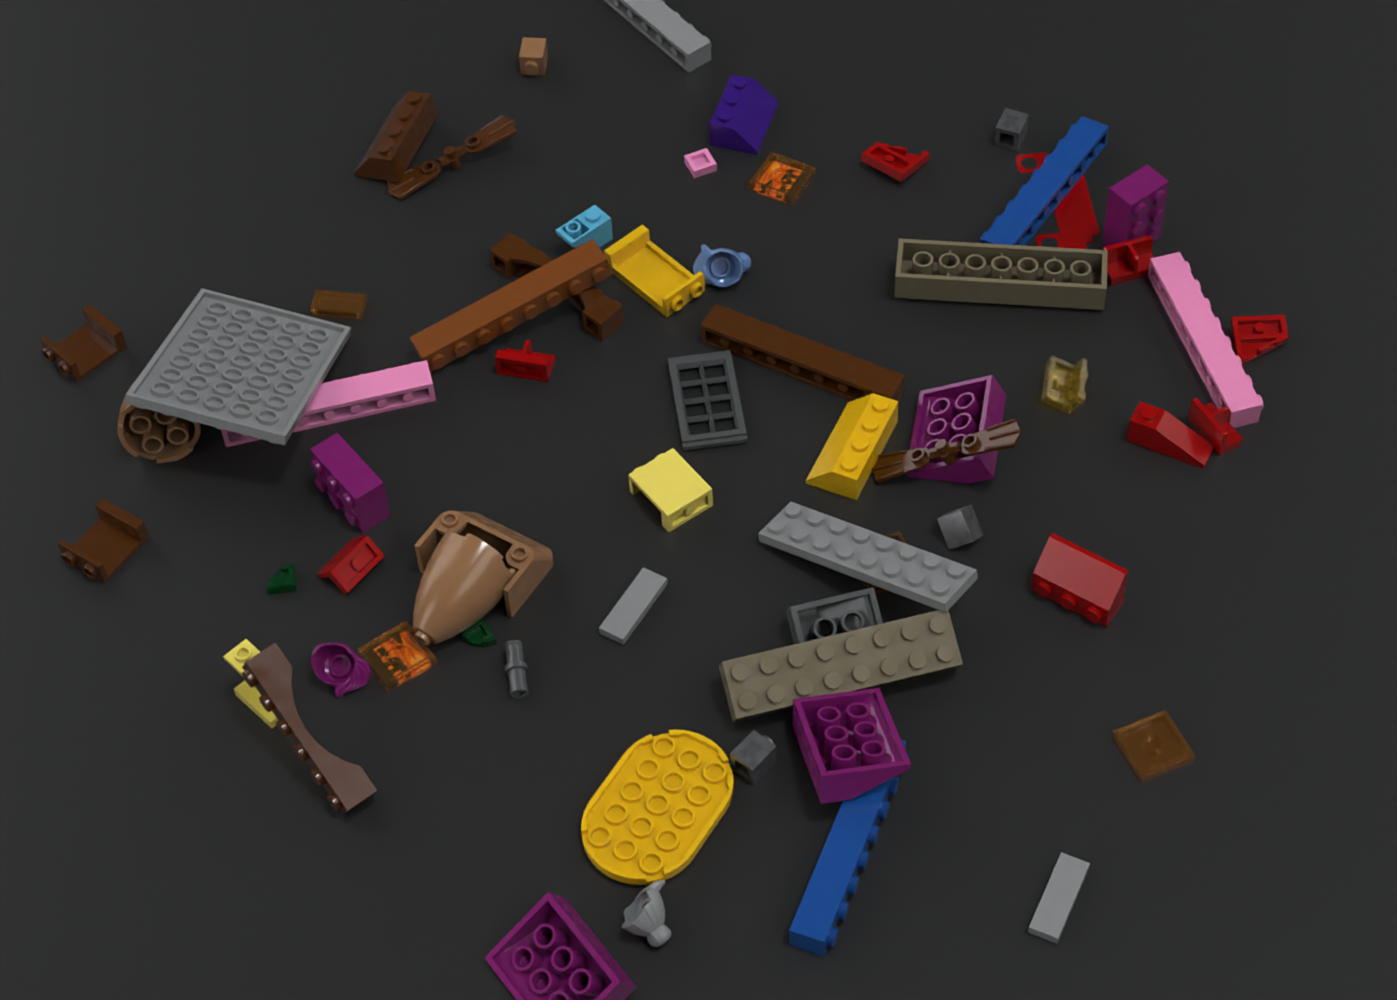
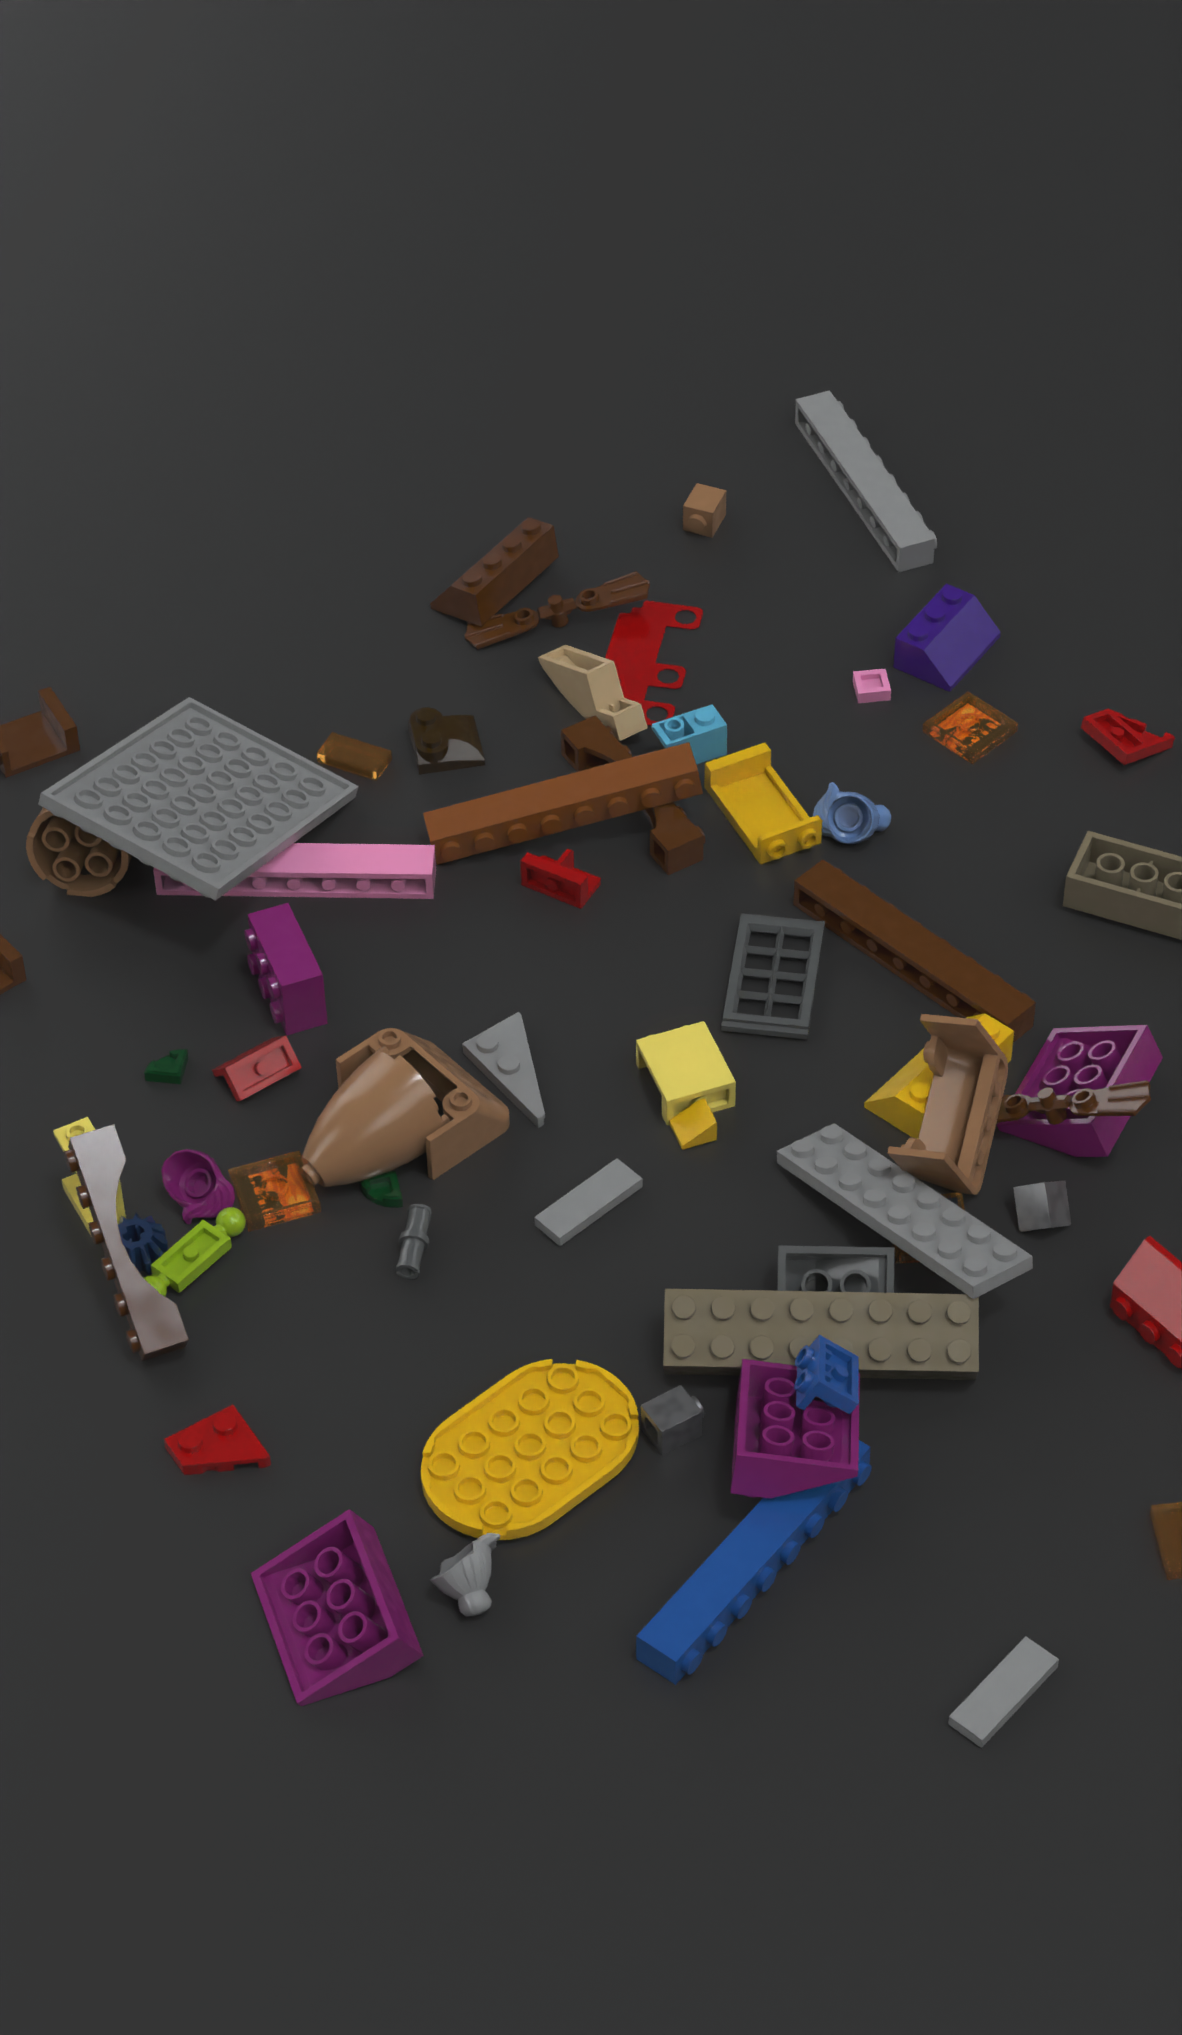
camera: 15 degrees right, 5 degrees down
none -> dark blue gear [105,1212,168,1275]
none -> lime plate [144,1207,246,1297]
none -> red wing [164,1404,271,1475]
none -> dark brown slope [408,707,485,775]
none -> light grey wing [462,1012,545,1128]
none -> tan slope [538,645,648,741]
none -> red piece [605,600,703,725]
none -> yellow slope [669,1098,717,1150]
none -> blue bracket [794,1335,859,1415]
none -> medium nougat windscreen [887,1014,1008,1195]

